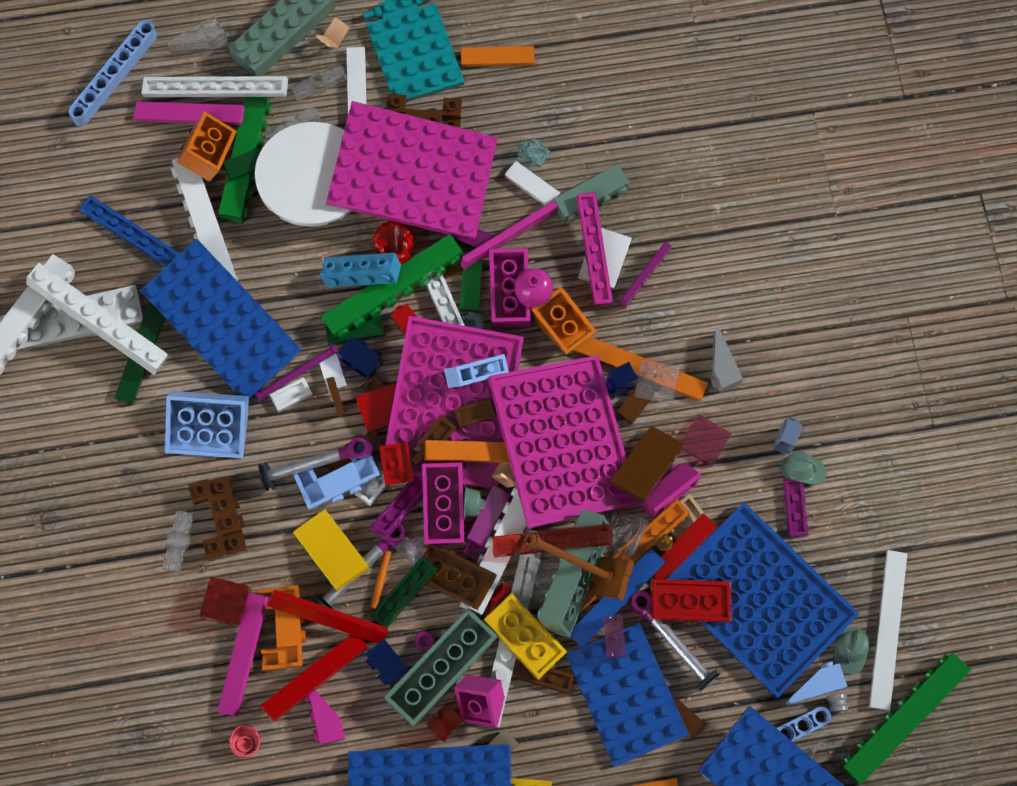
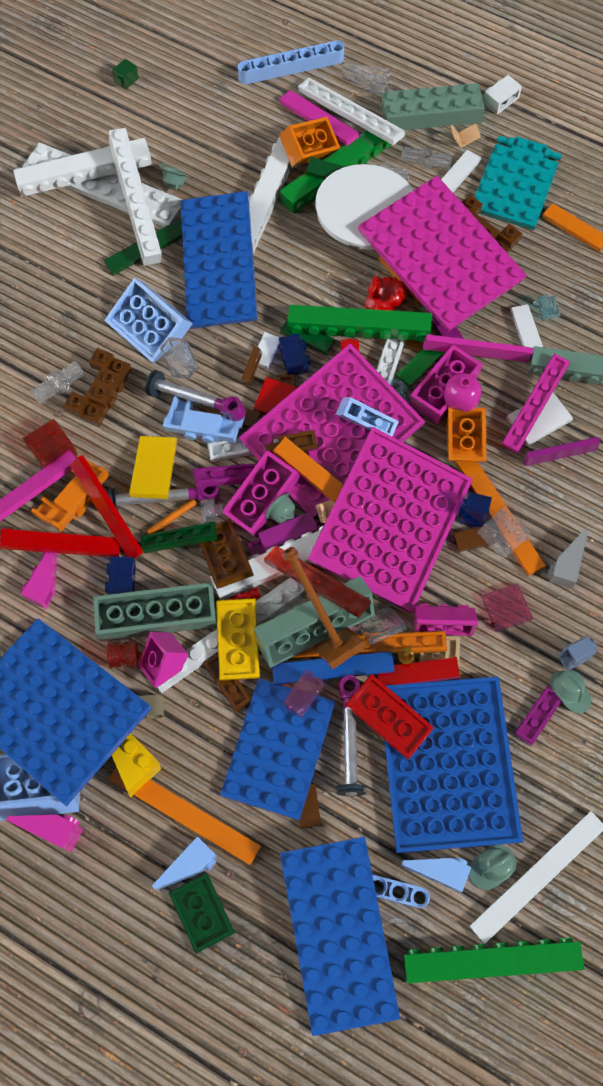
camera: 45 degrees right, 5 degrees down
blue tile [79,195,180,267] -> none
magenta bar [255,343,339,402] -> none
white tile [269,377,313,413] -> none
dark azure brick [320,253,401,287] -> none
red plate [379,442,414,486] -> none
magenta tile [415,631,435,652] -> none
reddish brown tile [453,398,496,428] -> none
reddish brown tile [610,426,685,503] -> none
light grey wheel [827,694,849,713] -> none
none -> sand green piece [158,163,190,190]
none -> clear brick [160,337,199,379]

